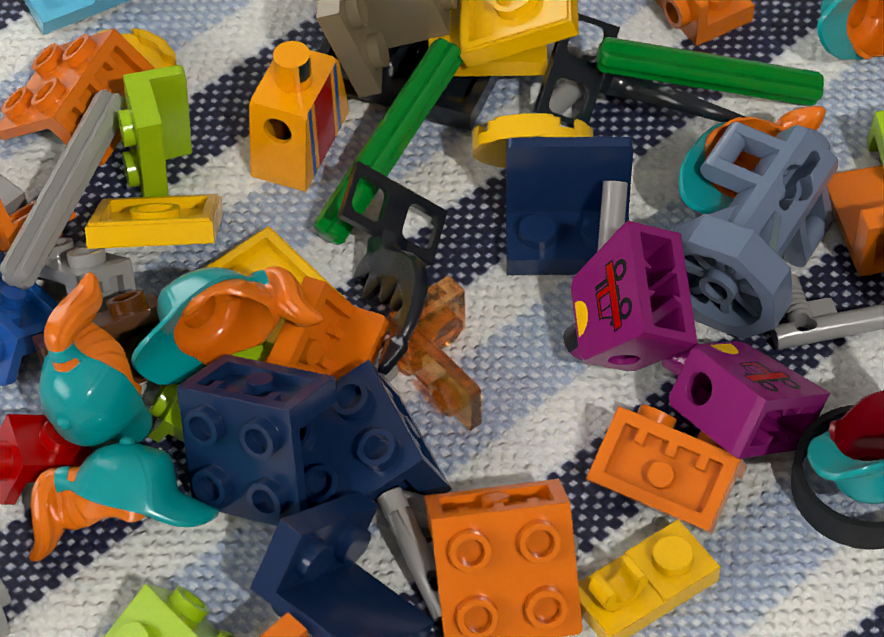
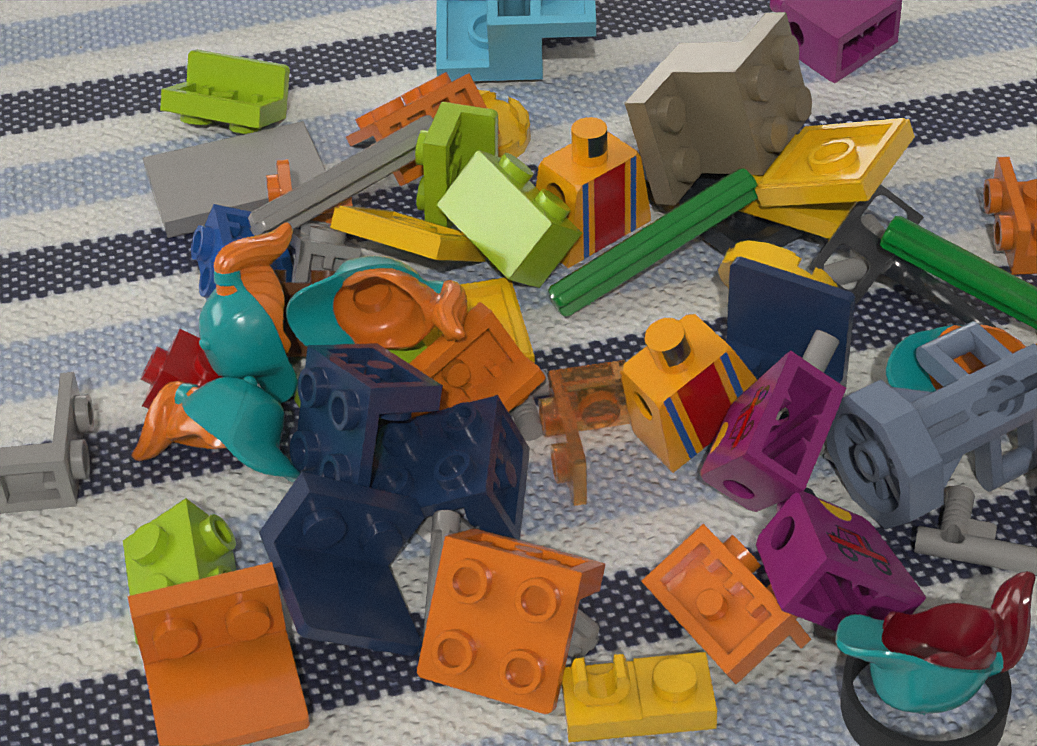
camera: 30 degrees right, 10 degrees down
black piece [337,161,448,375] -> none
none -> lime brick [436,150,582,288]
none -> light orange torso [620,314,757,473]

